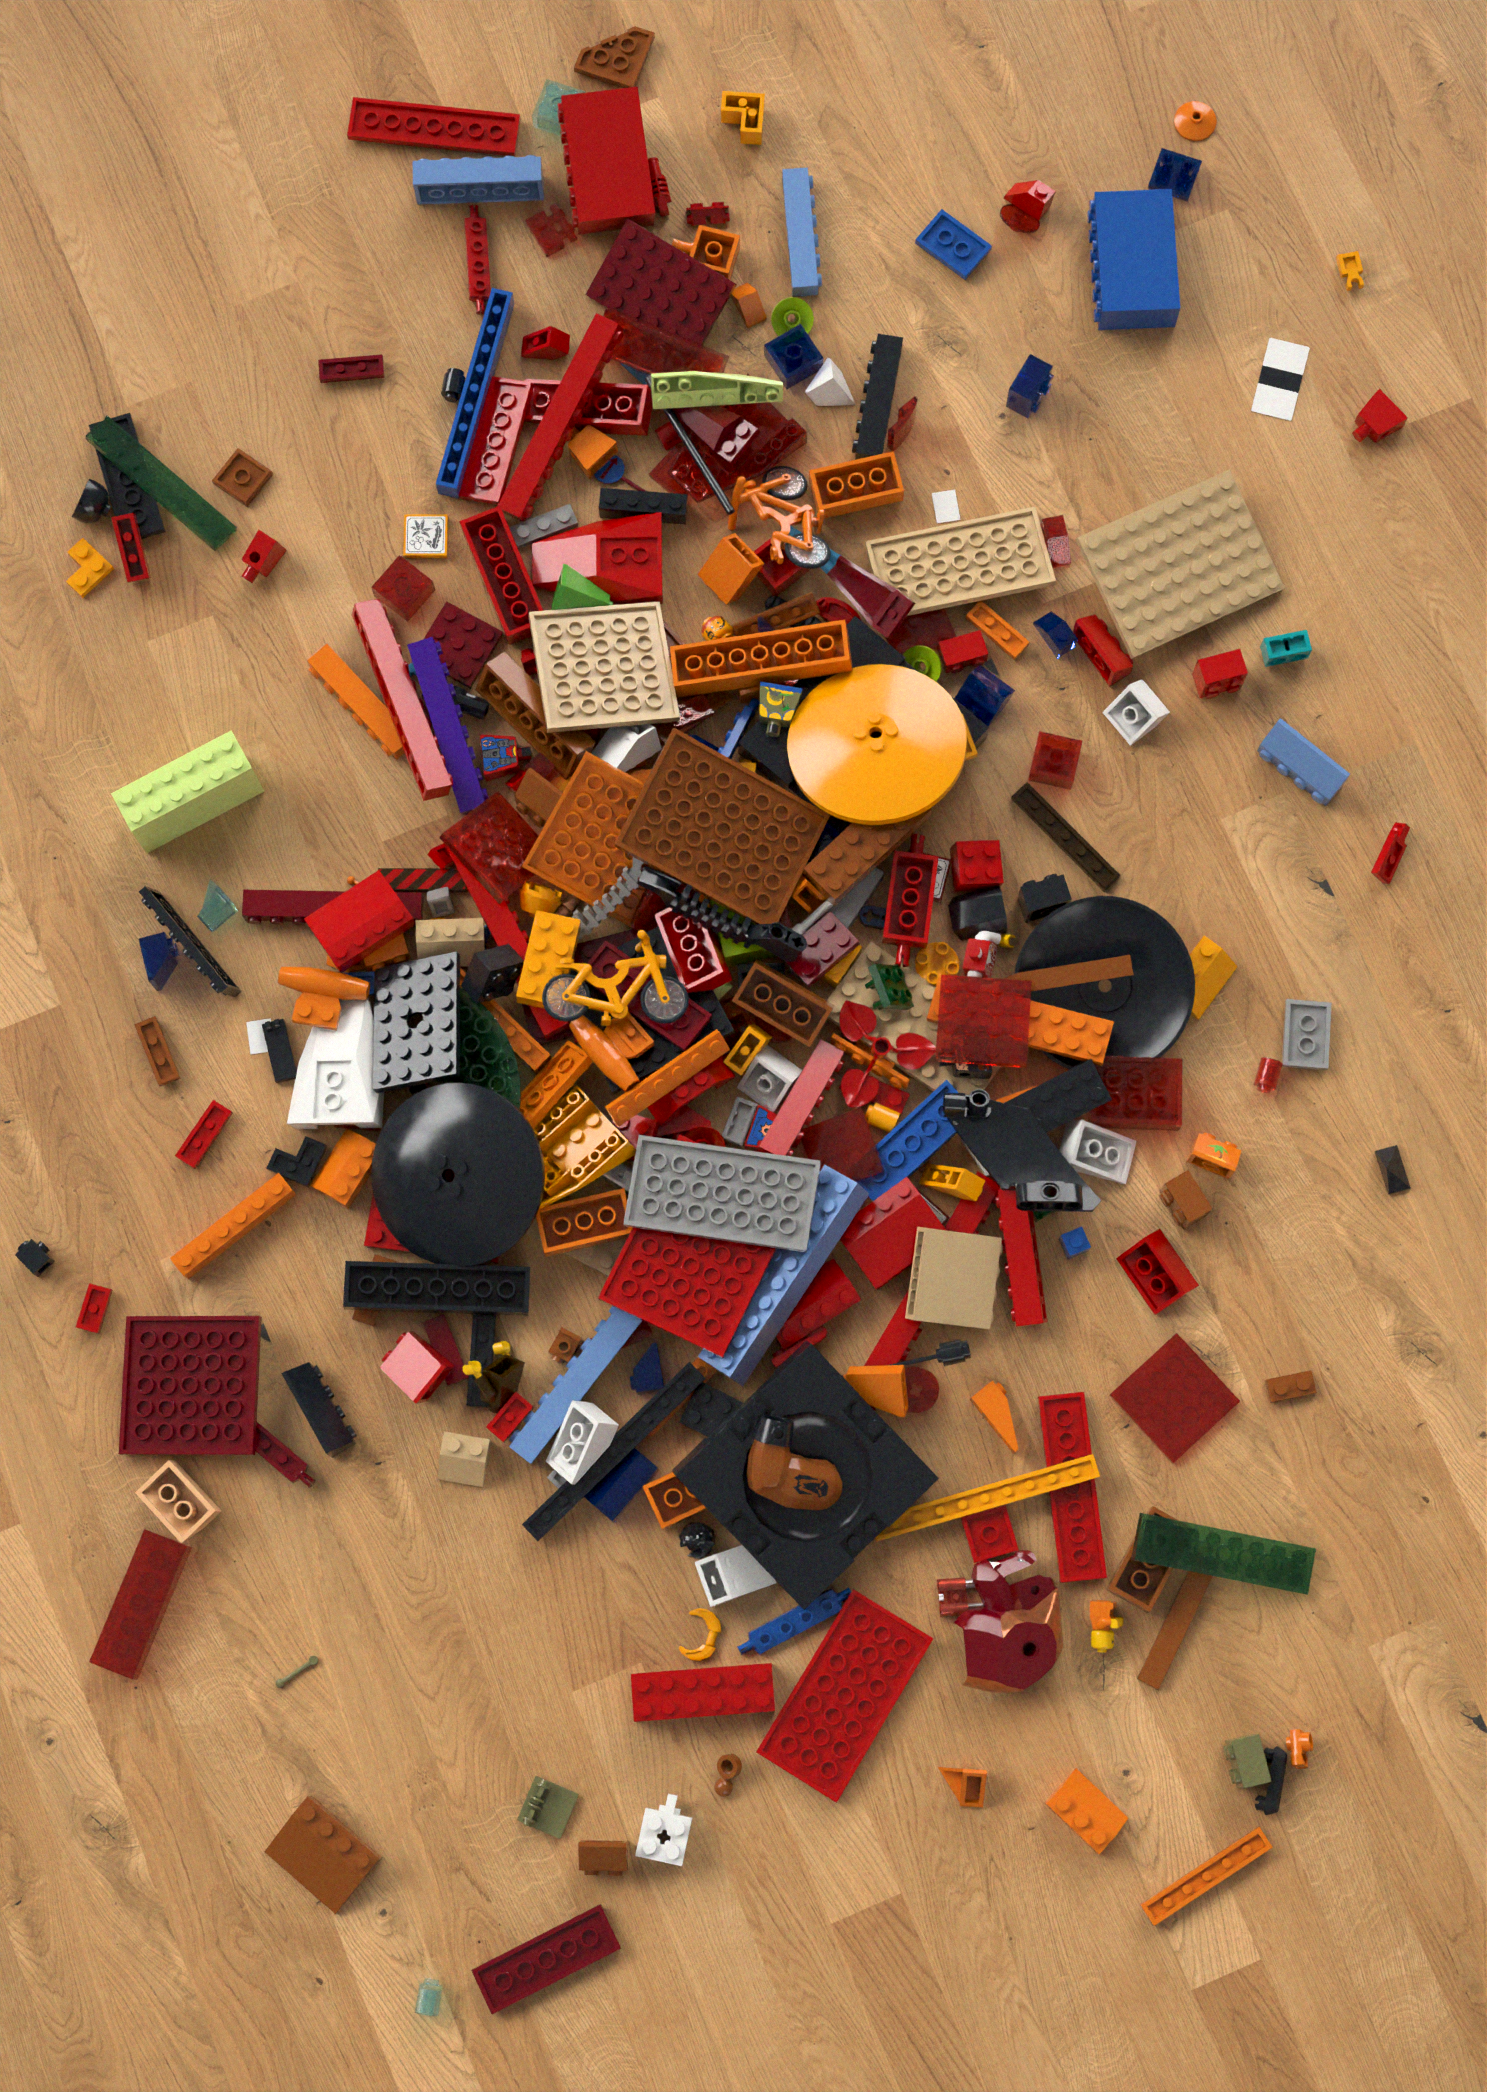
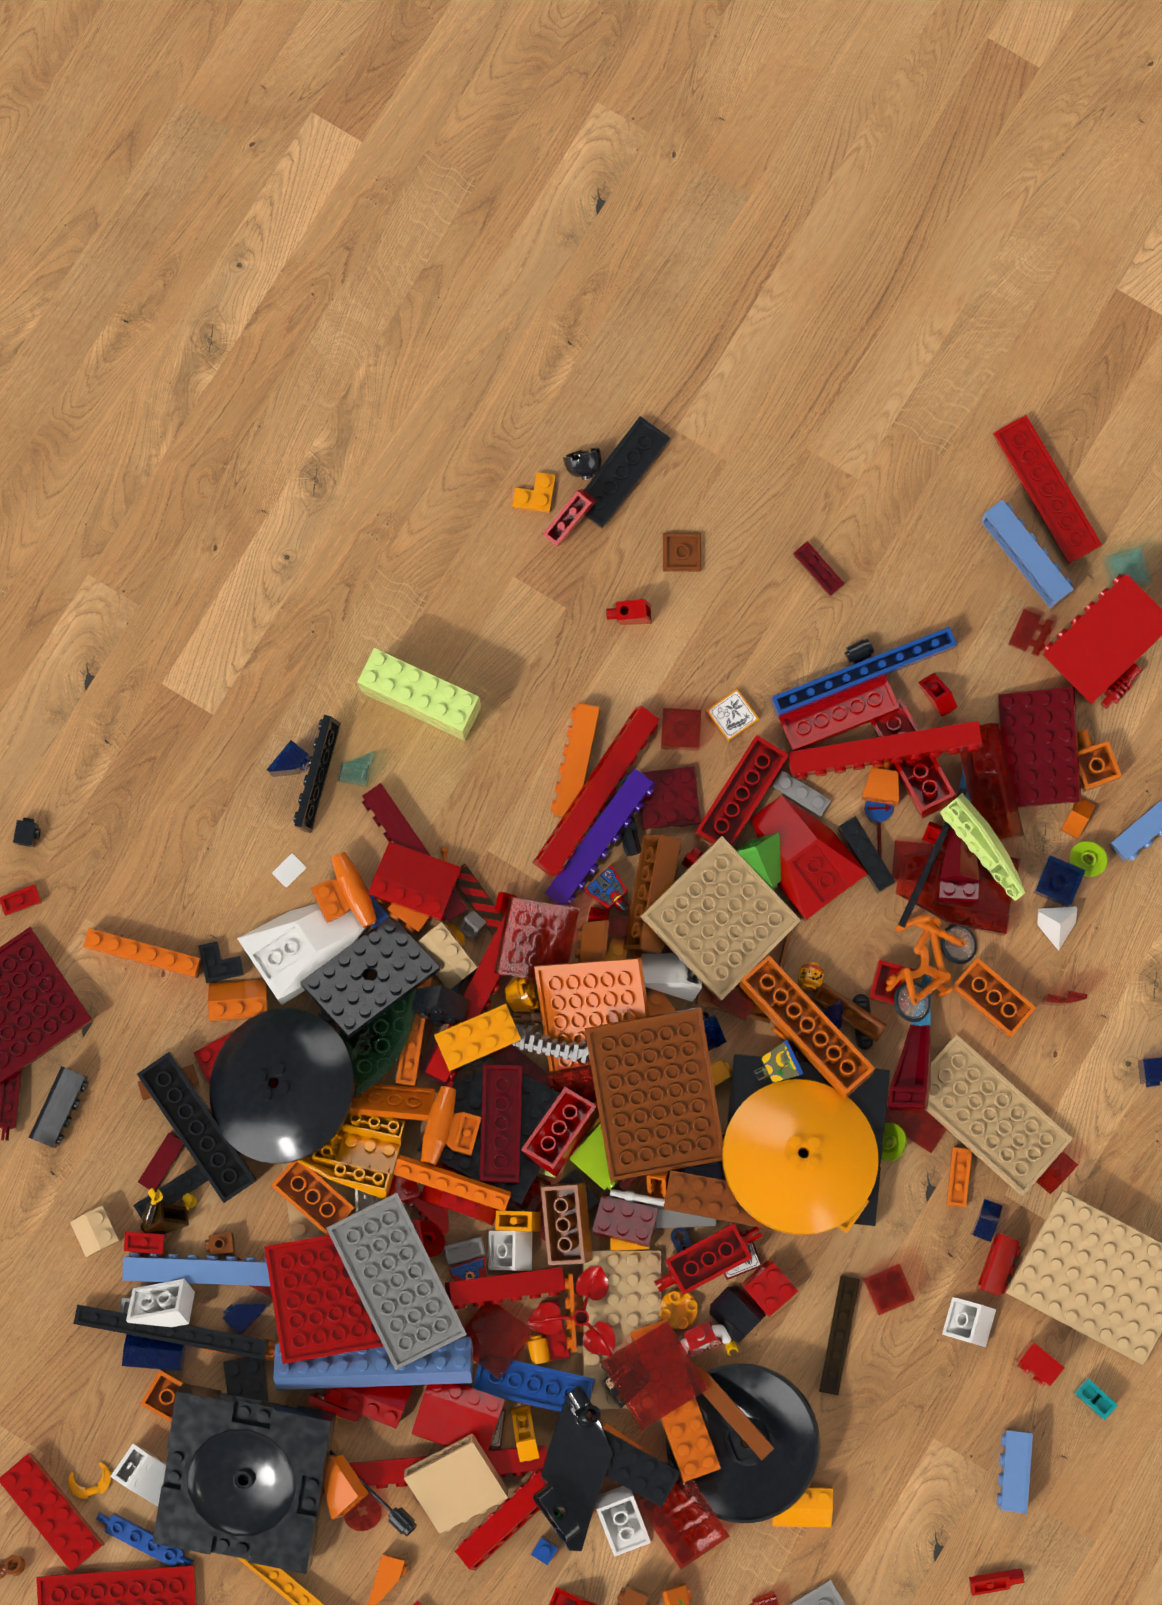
camera: 55 degrees right, 5 degrees up
clear green plate [85,415,237,551] -> none
dark orange plate [134,1016,181,1087] -> none
red plate [175,1100,233,1169] -> none
black hinge [262,1019,297,1083] -> none
slope [380,1331,455,1404] -> none
red plate [464,205,491,315] -> none
piece [542,930,689,1026] -> none
black piece [637,866,807,962] -> none
black piece [679,1522,716,1559] -> none
red hinge [686,202,730,226] -> none
orange brick [697,533,764,605] -> none
blue plate [718,698,760,759] -> none
dark orange piece [747,1414,842,1510] -> none
red arm [816,597,862,625] -> none
black brick [852,333,903,460] -> none
dark green plate [865,963,914,1010] -> none
white sticker [932,490,960,523] -> none
red brick [937,630,988,673] -> none
clear blue slope [954,665,1015,727] -> none
black brick [1017,874,1072,923] -> none

